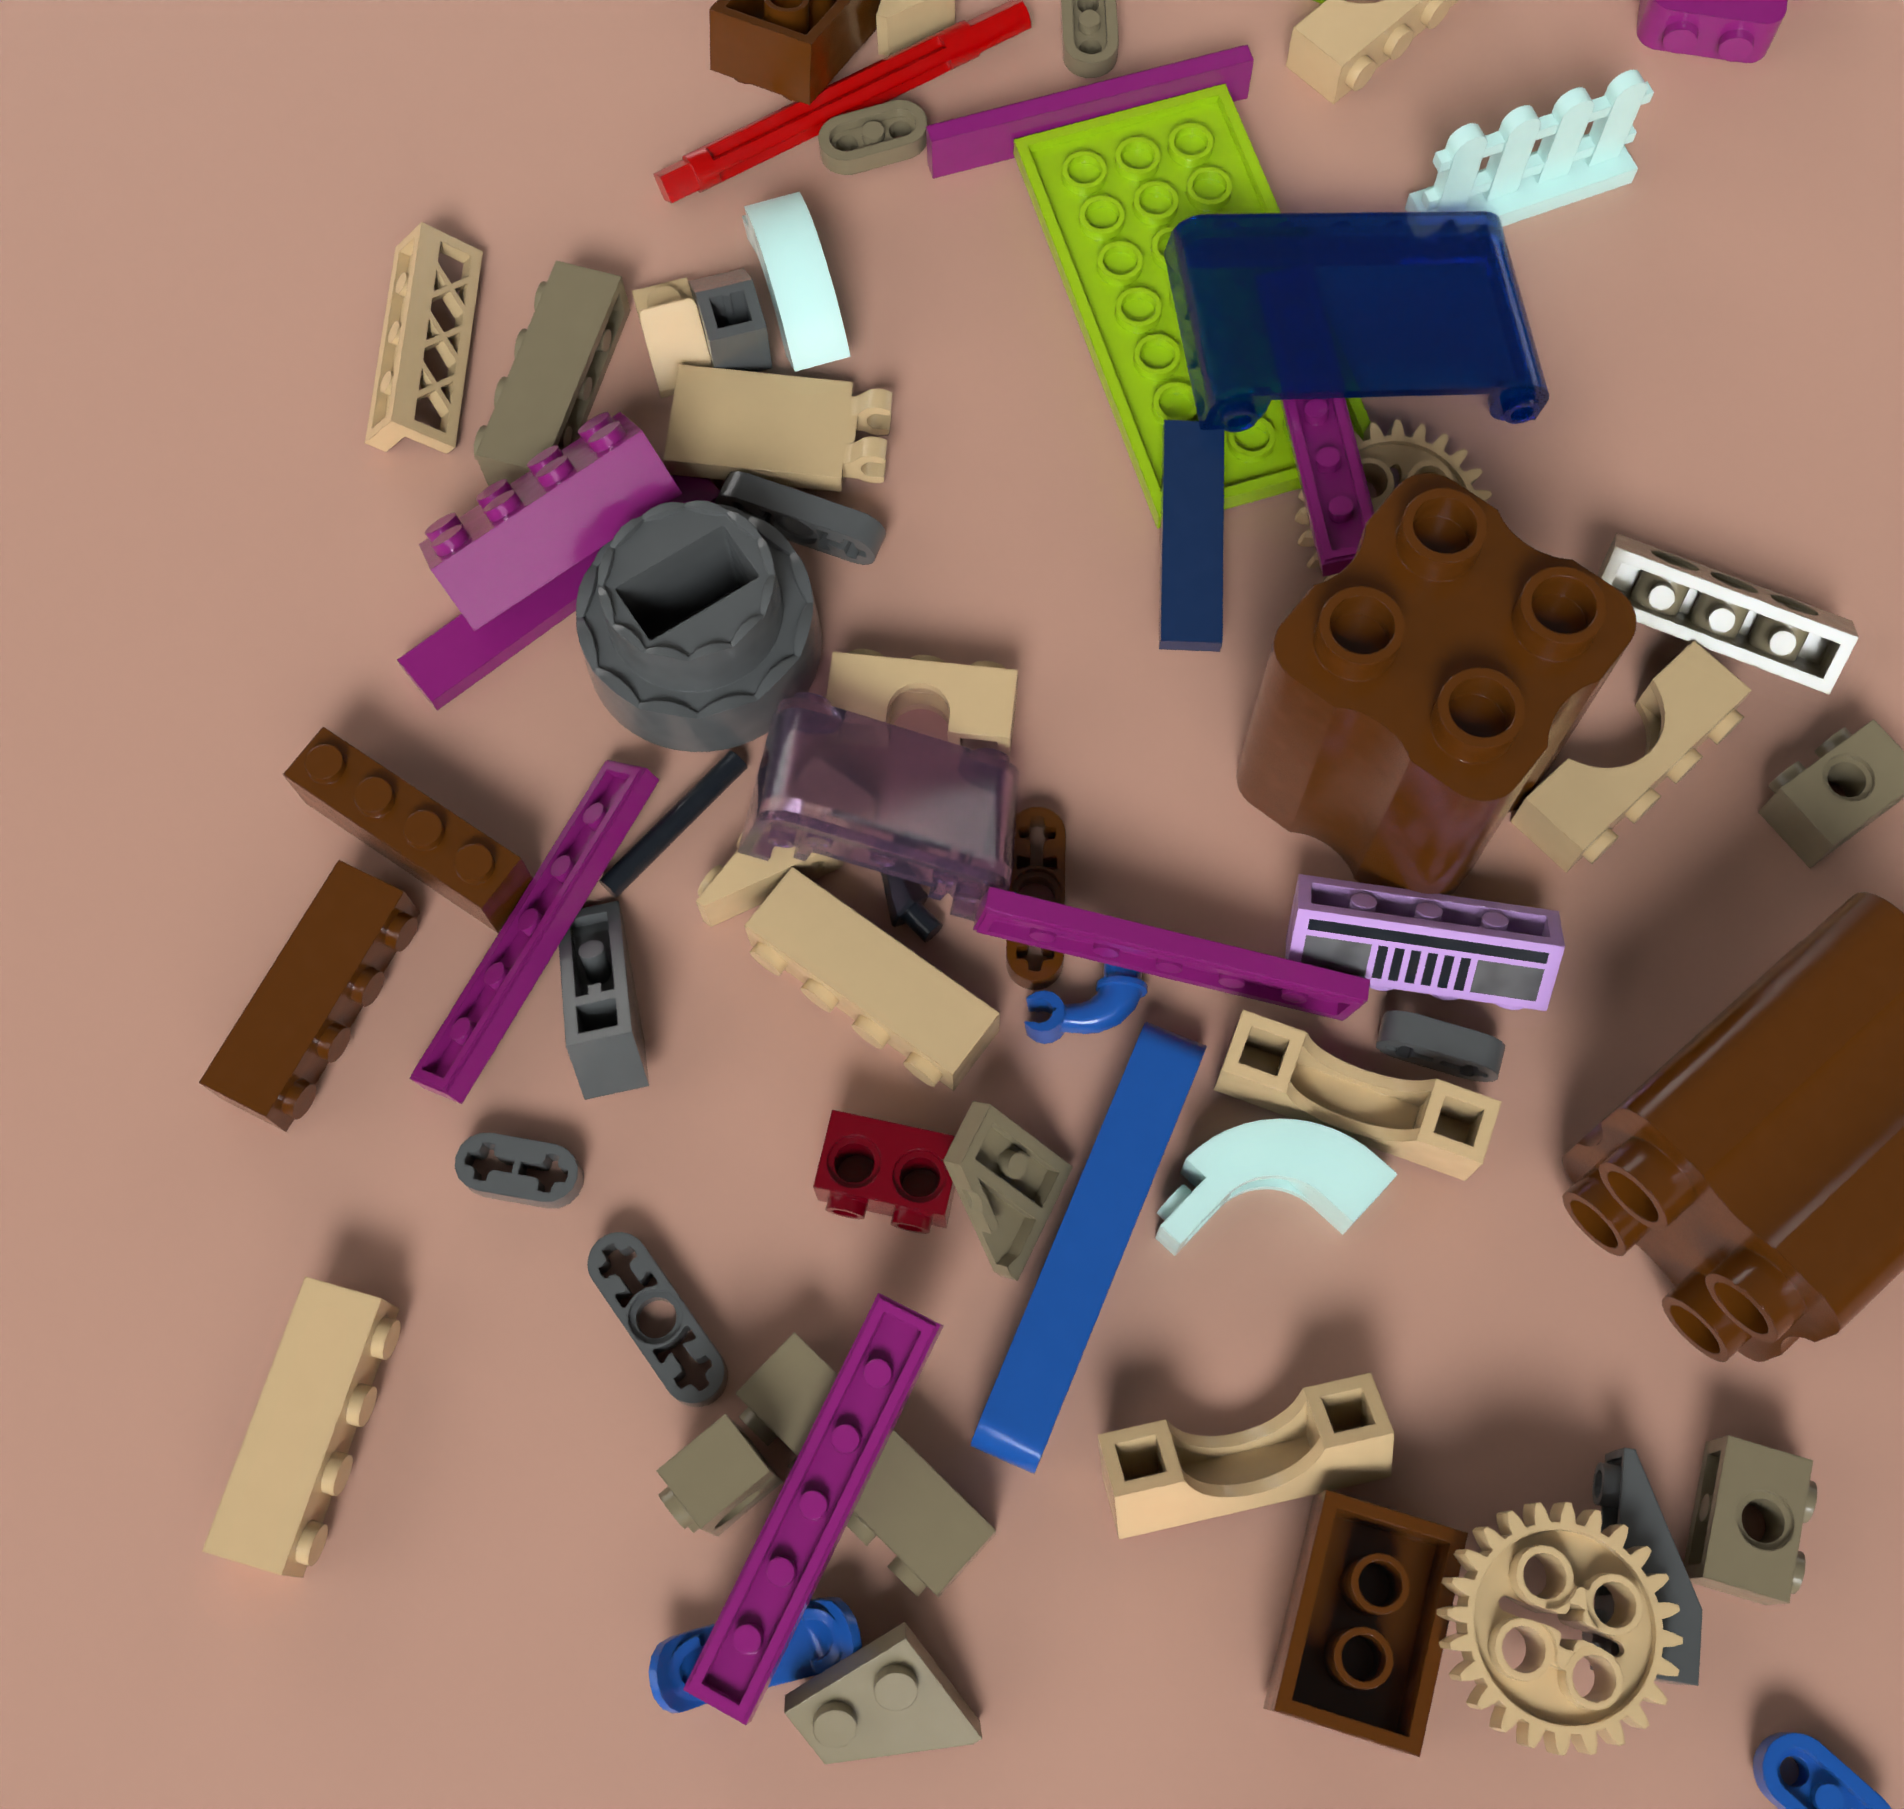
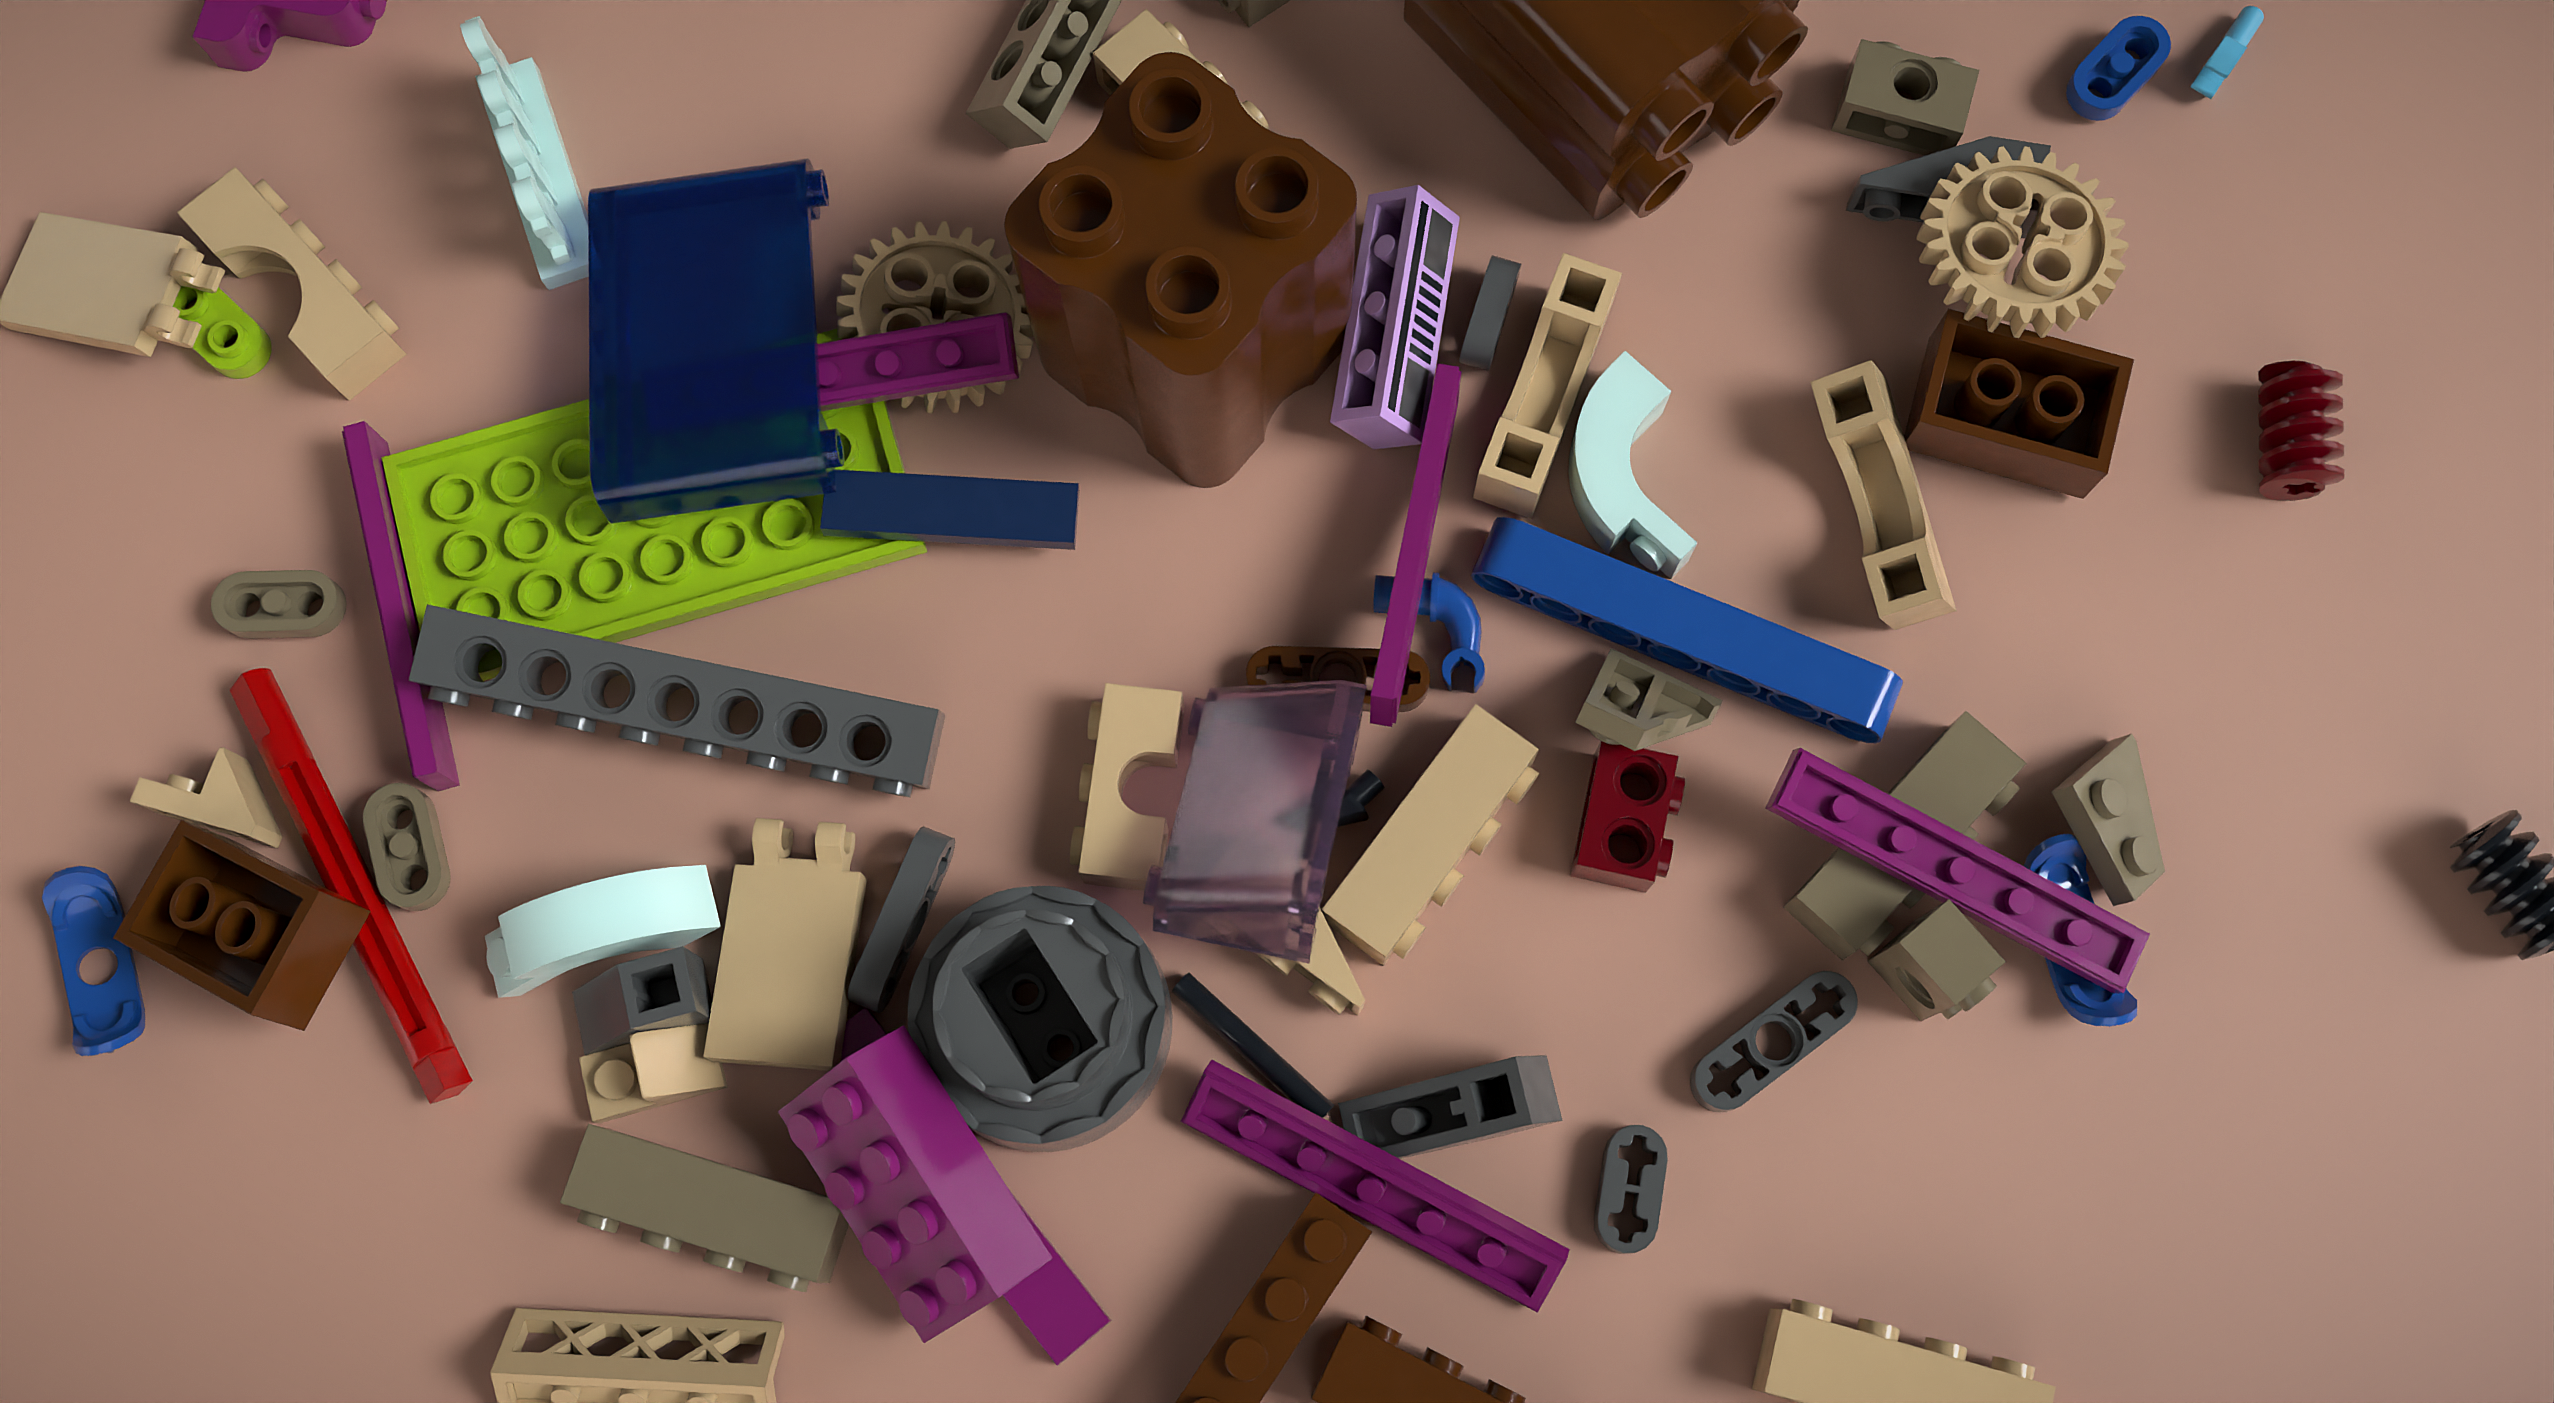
camera: 90 degrees left, 5 degrees up
none -> dark grey brick [408,604,945,798]

